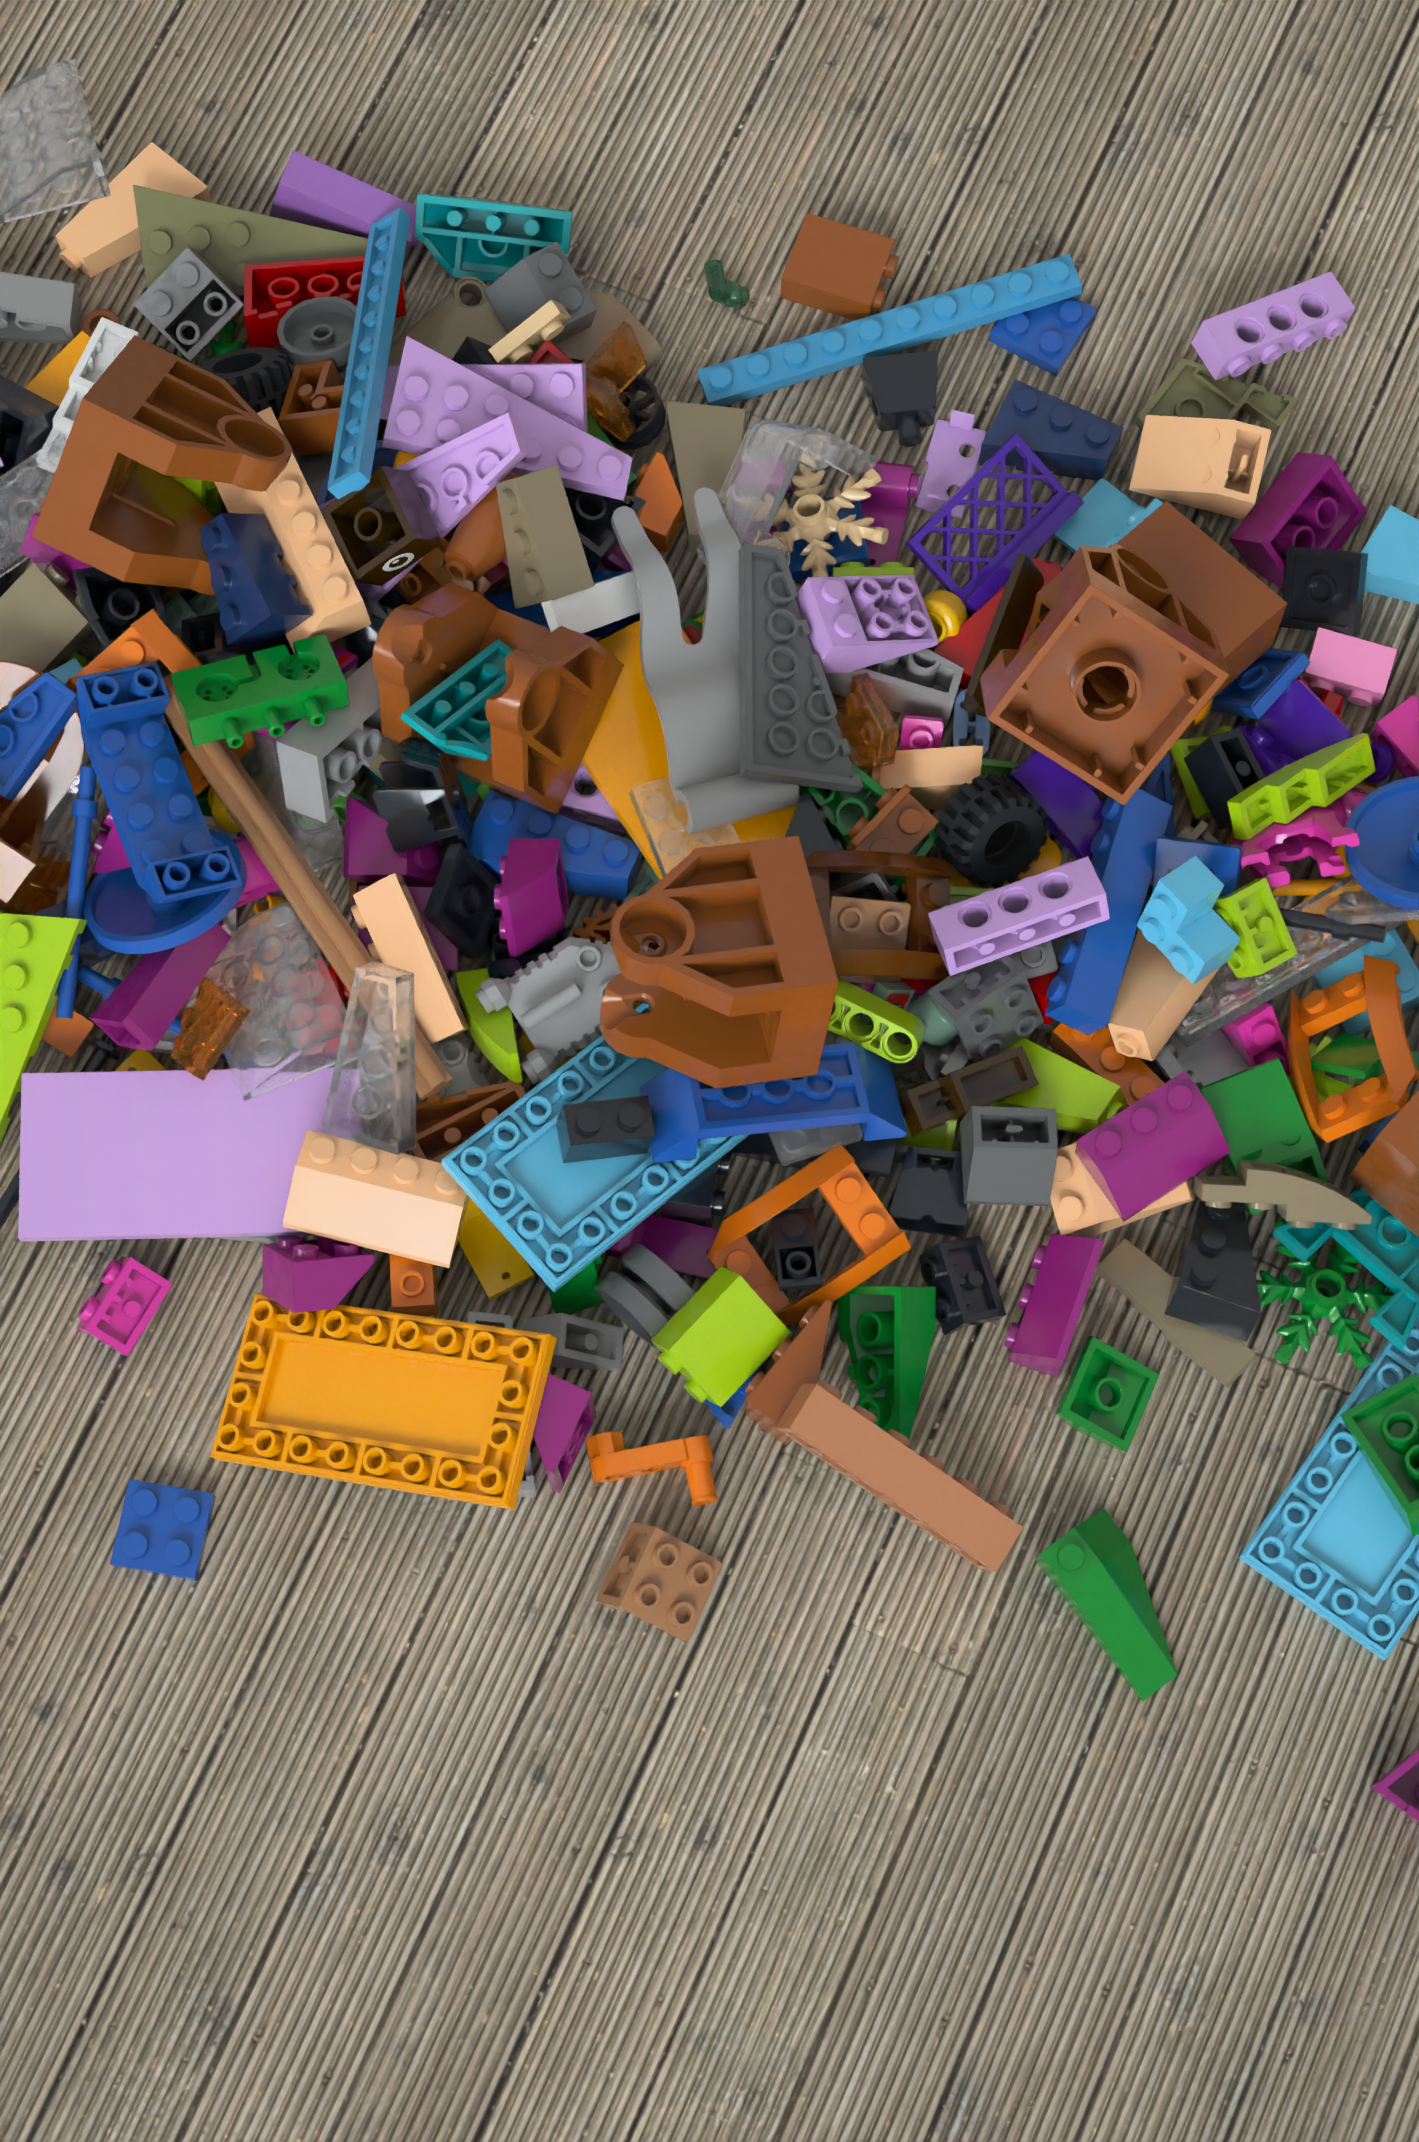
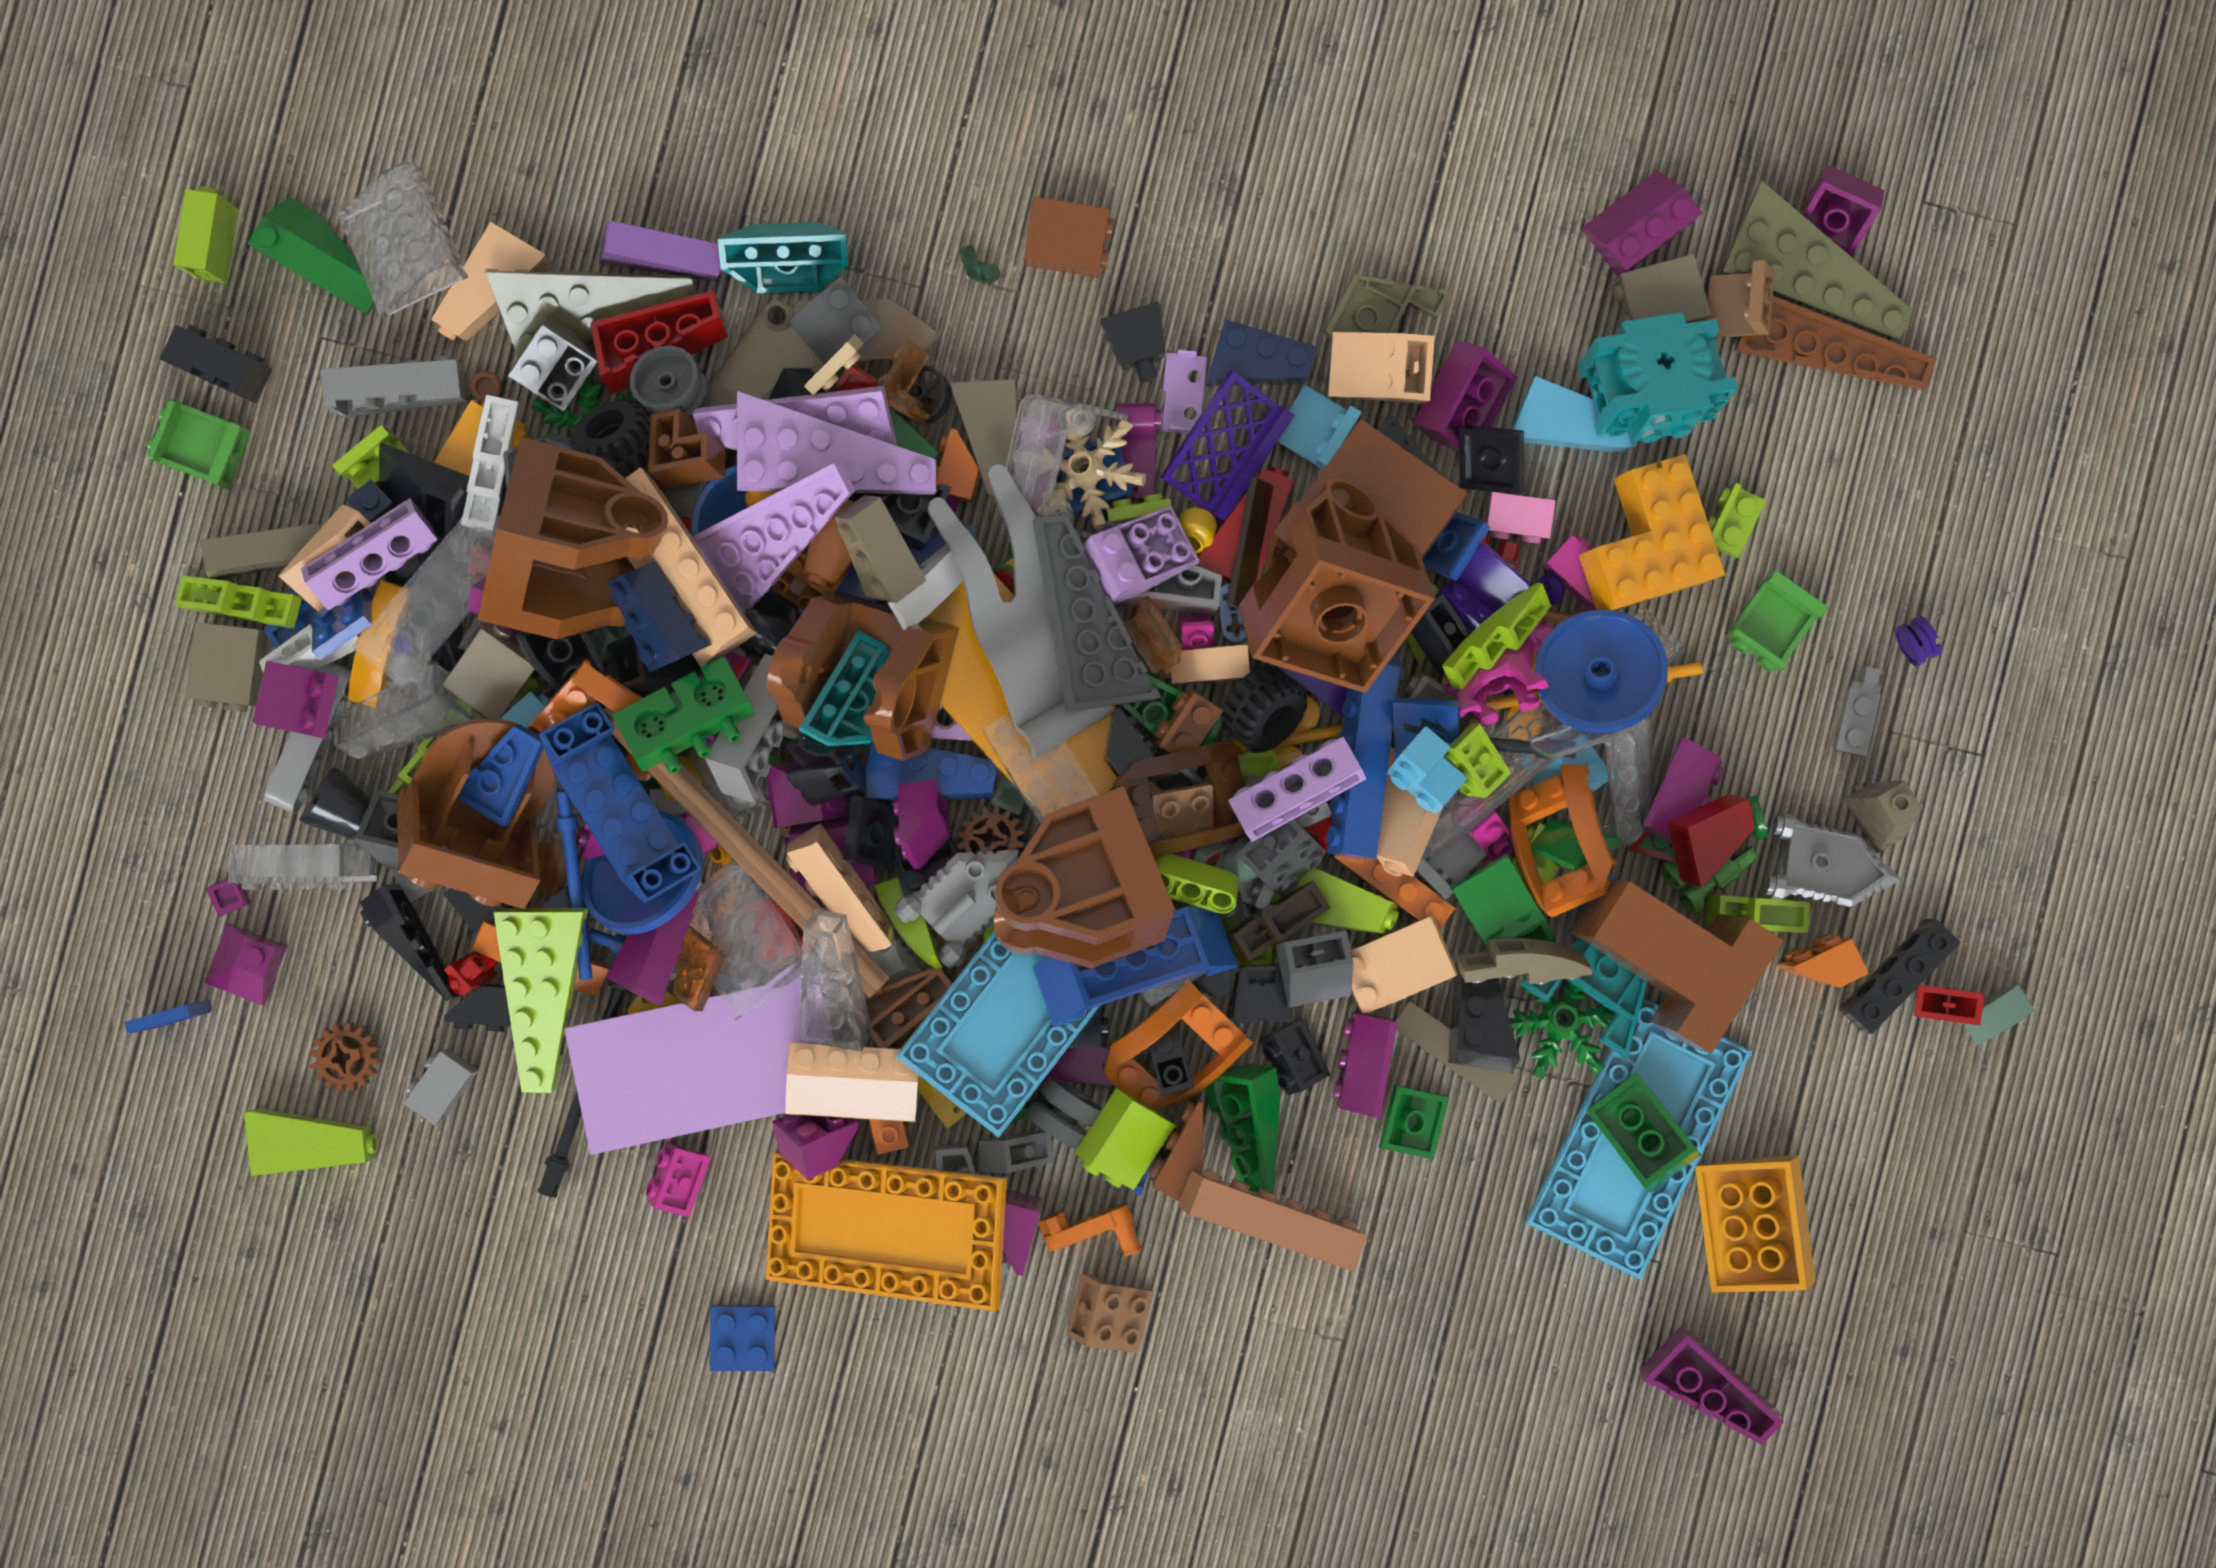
camera: 10 degrees left, 15 degrees up
dark brown brick [321,466,443,586] -> none
dark azure plate [327,207,410,499] -> none
black brick [556,1095,656,1163] -> none
dark azure plate [697,253,1082,407] -> none
blue plate [989,297,1096,377] -> none
green wedge [1035,1509,1178,1702] -> none
magenta slope [1075,1071,1231,1222] -> none
lavender brick [1191,271,1355,380] -> none

